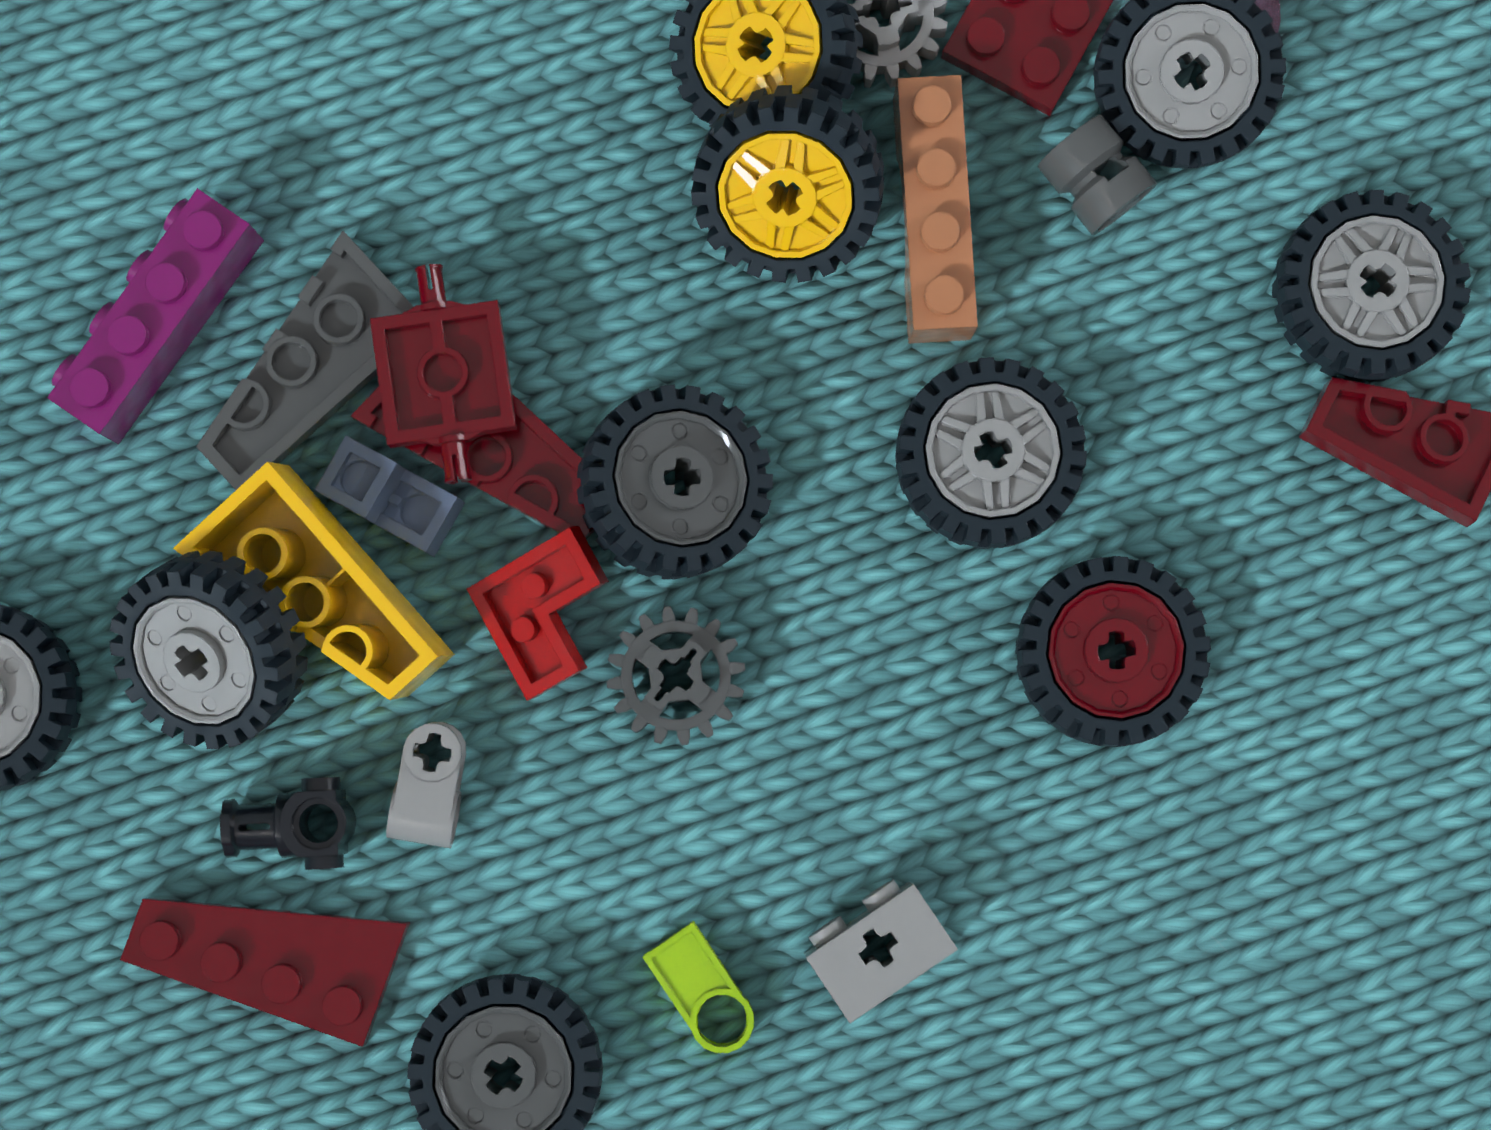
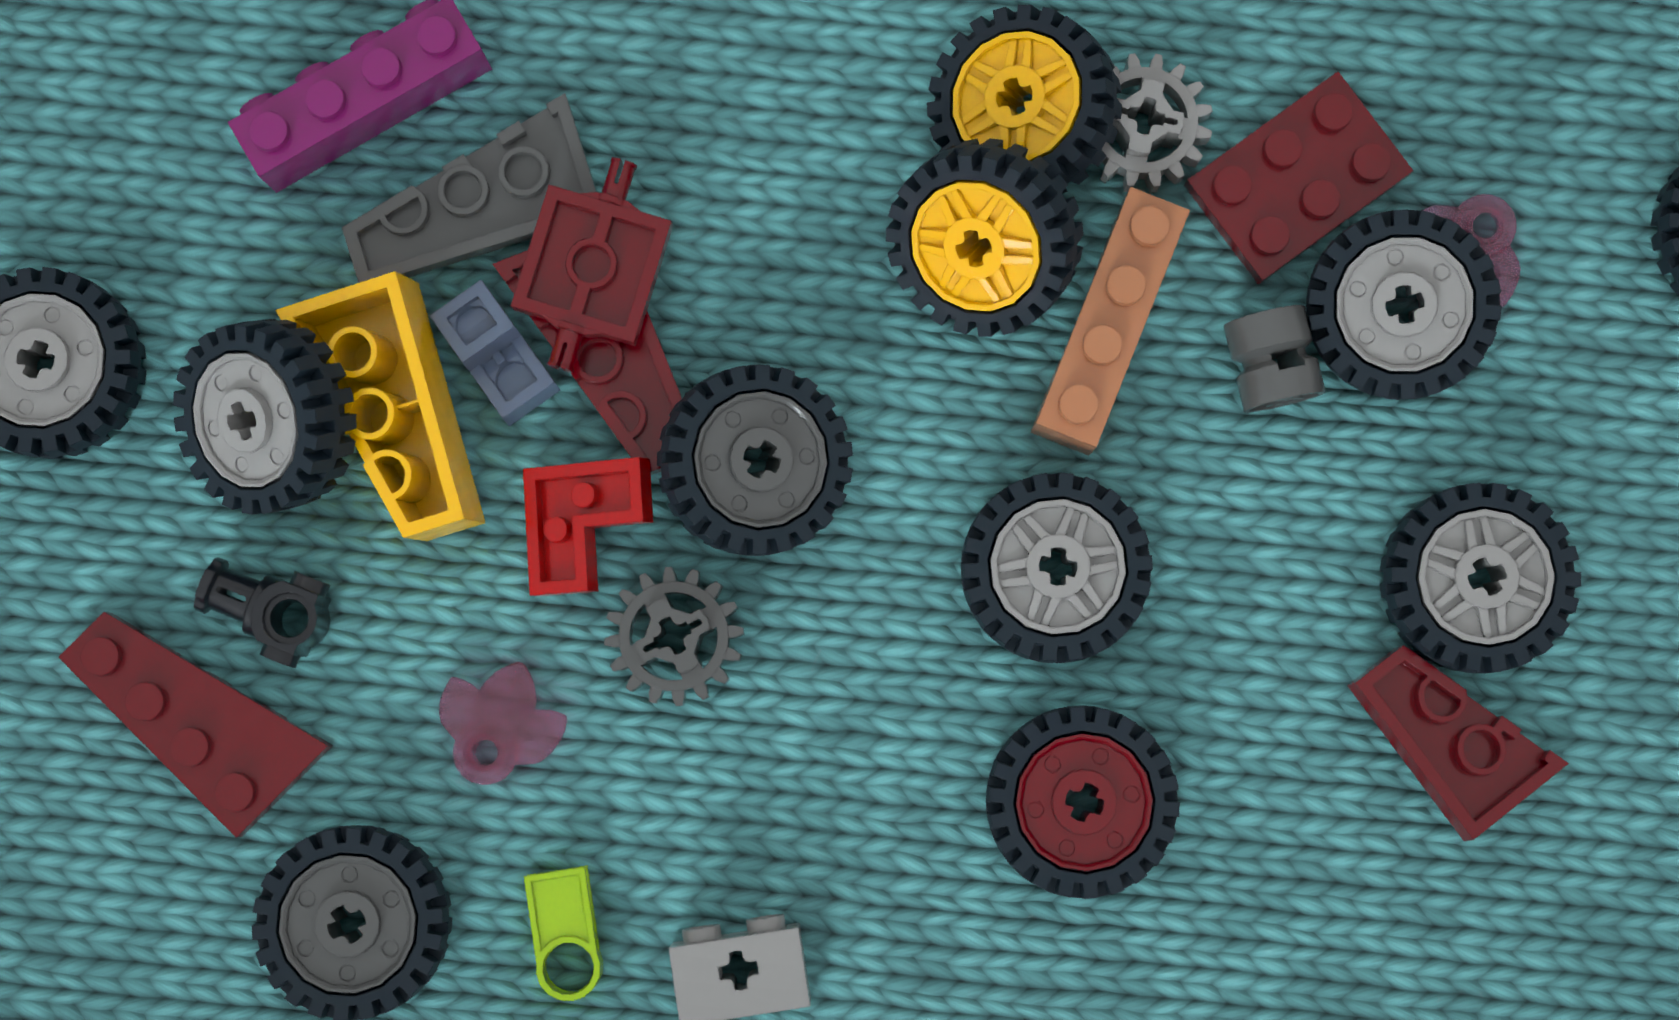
camera: 30 degrees right, 0 degrees up
light grey piece [386,722,467,849] -> none
none -> clear pink plate [439,662,567,785]

